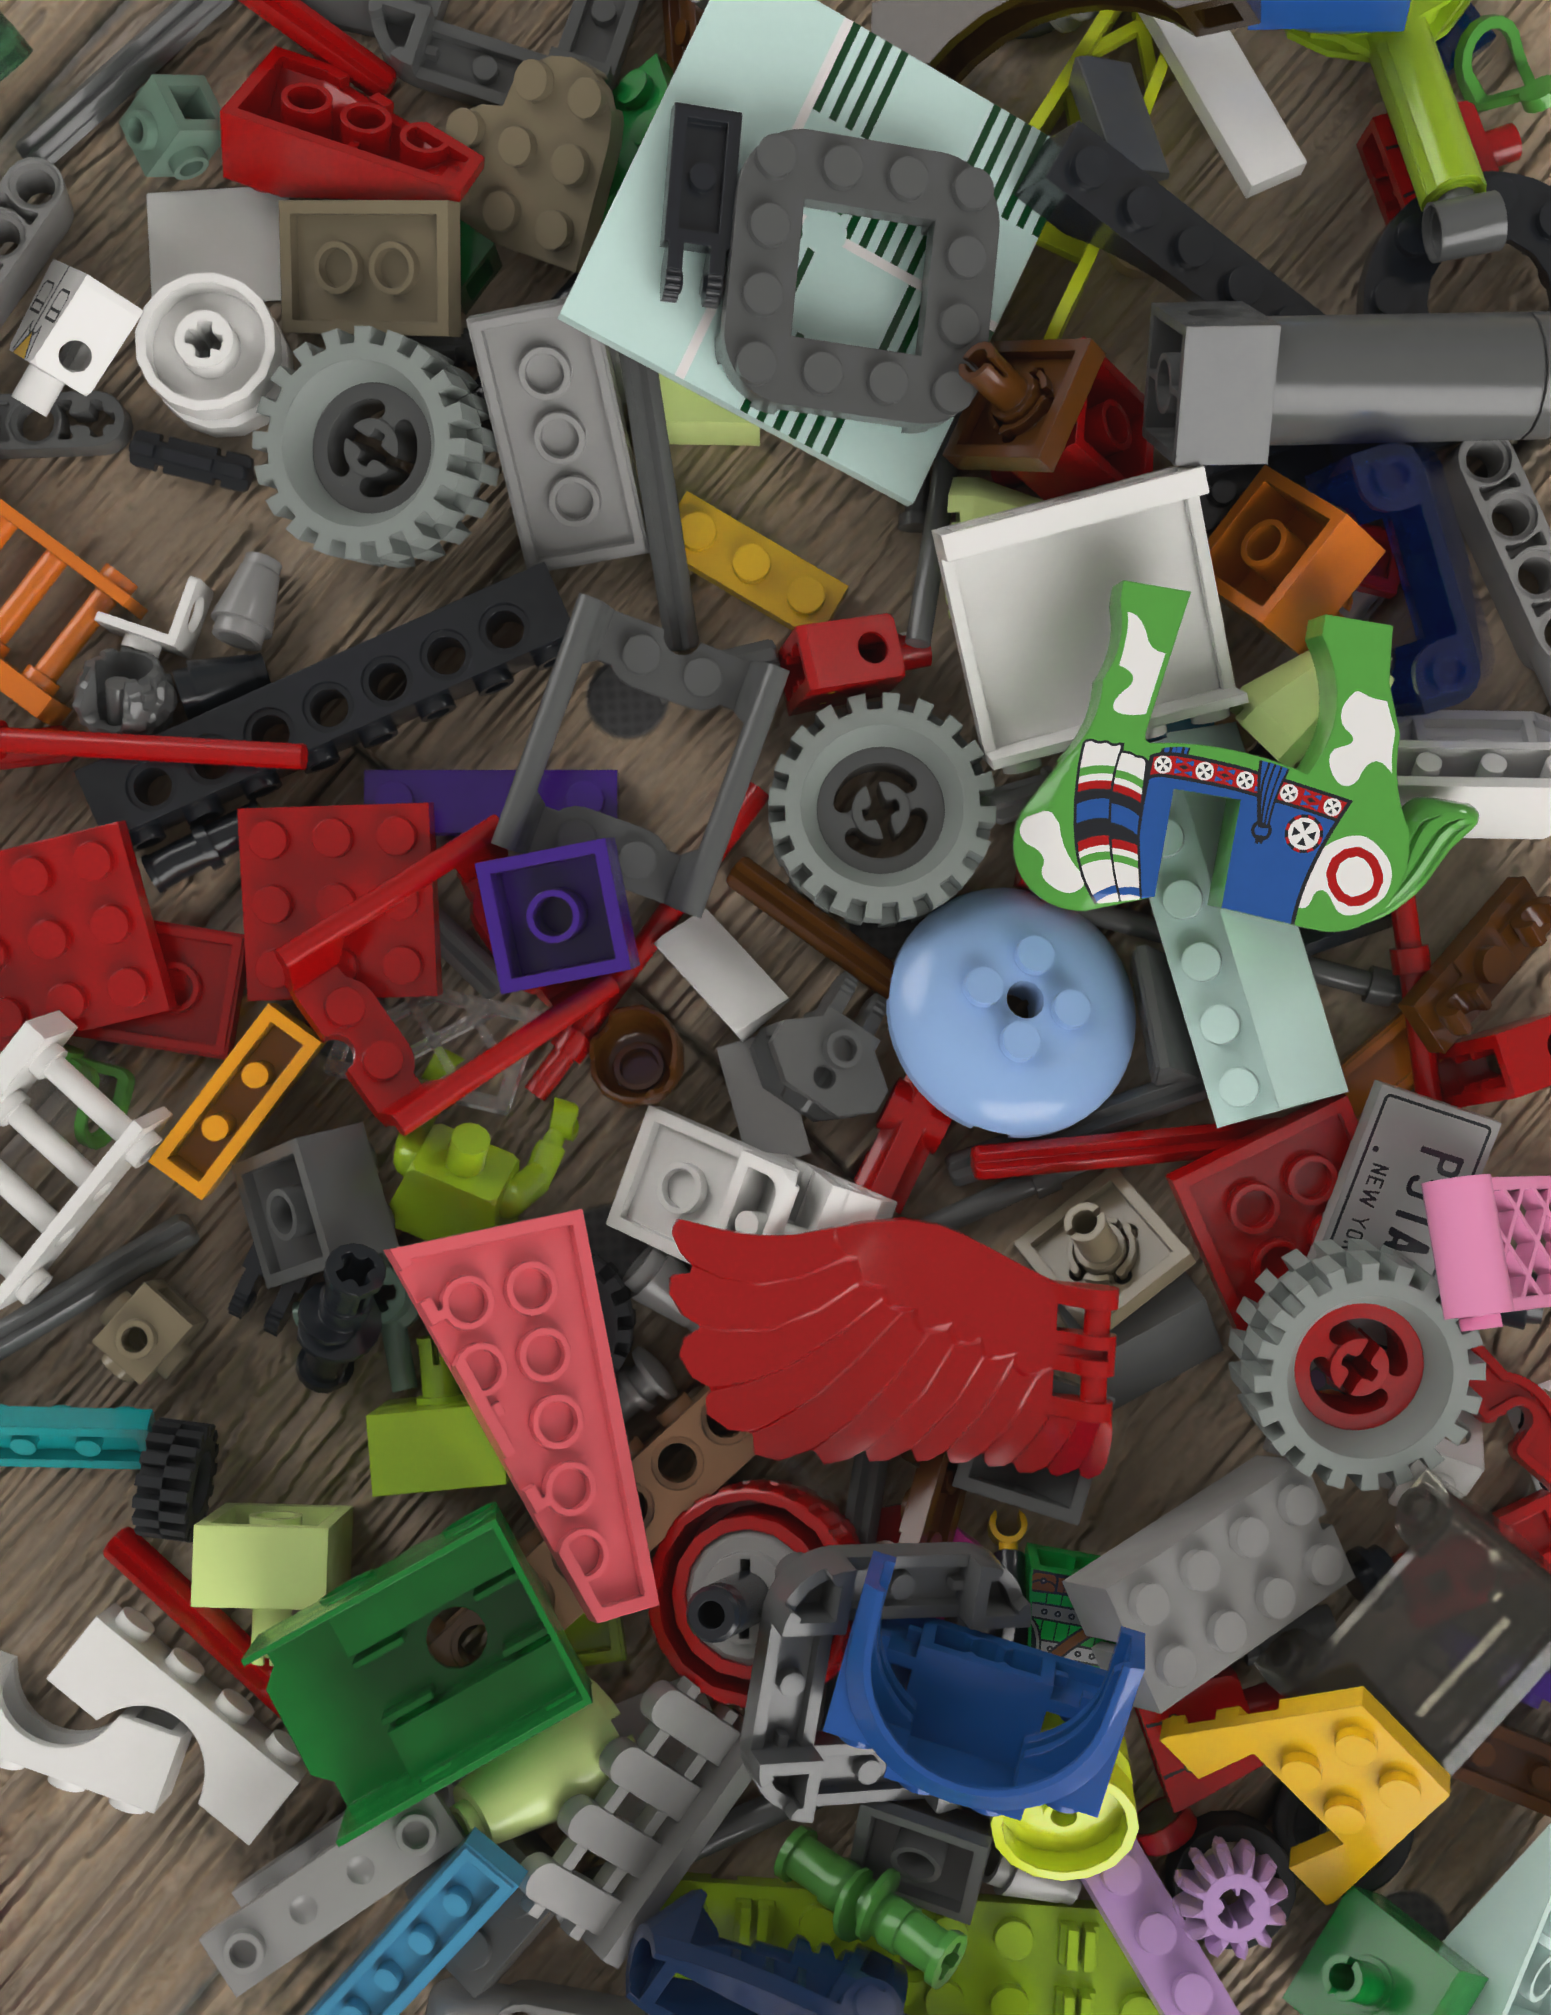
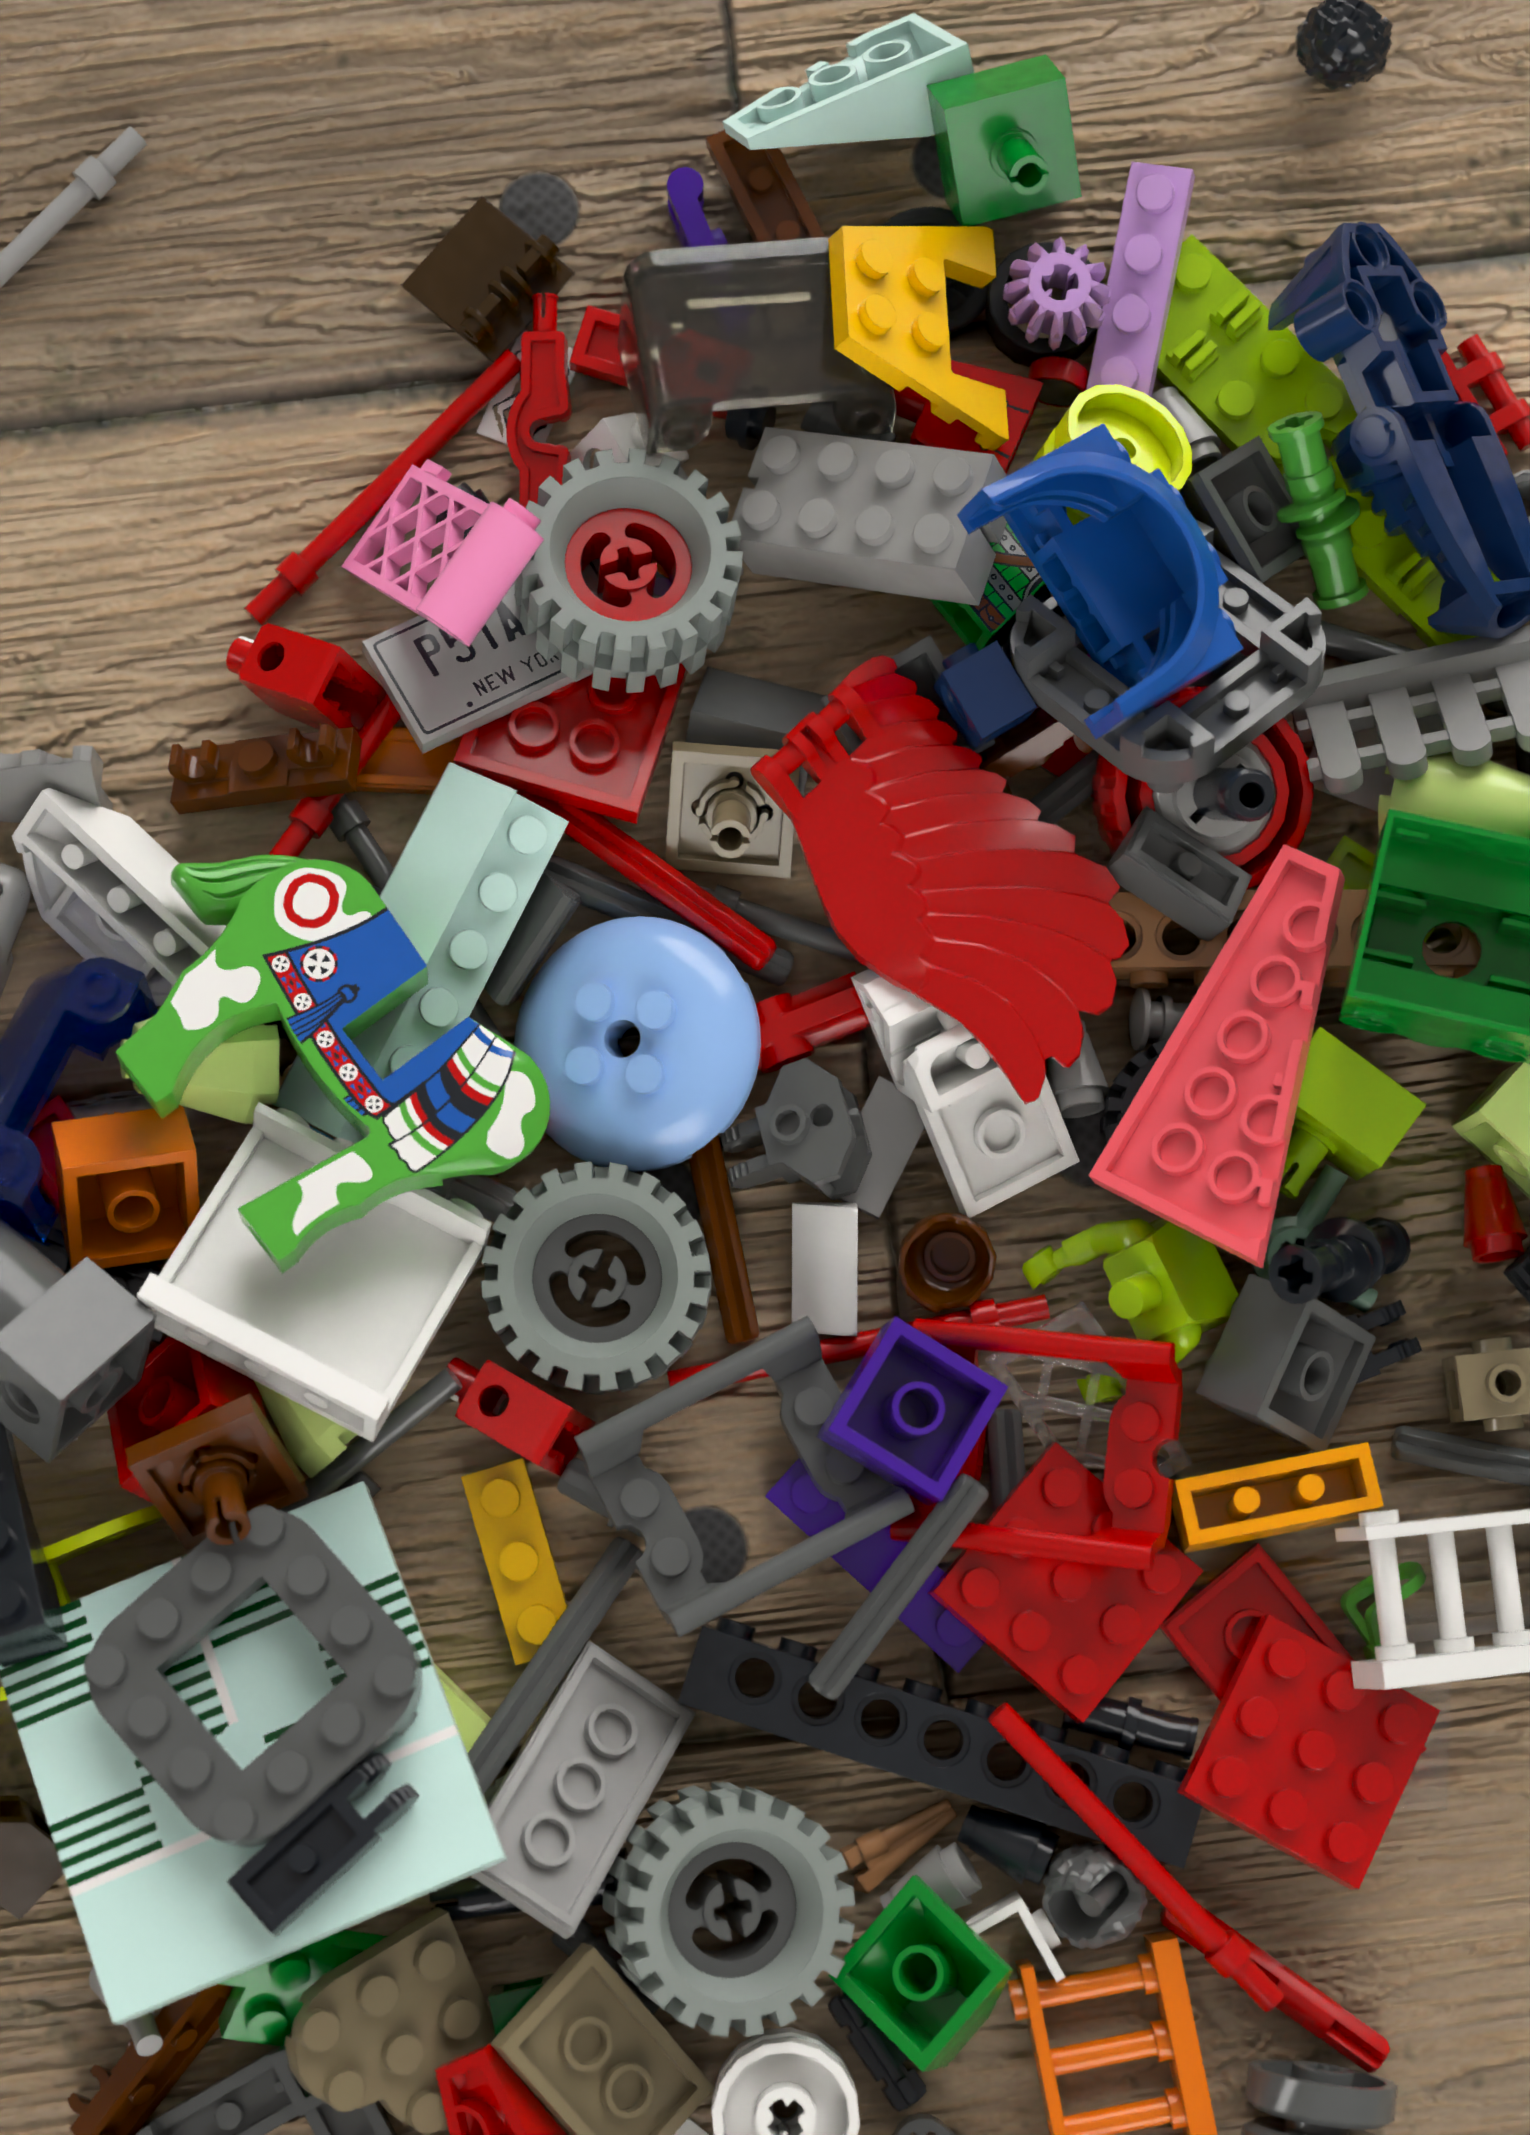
camera: 140 degrees left, 5 degrees down
none -> dark grey axle [808,1473,989,1700]
none -> green slope [828,1875,1013,2072]
none -> medium nougat piece [840,1799,957,1894]
none -> dark blue brick [933,641,1037,751]
none -> dark grey slope [1107,806,1252,941]
none -> red cone [1463,1165,1528,1263]

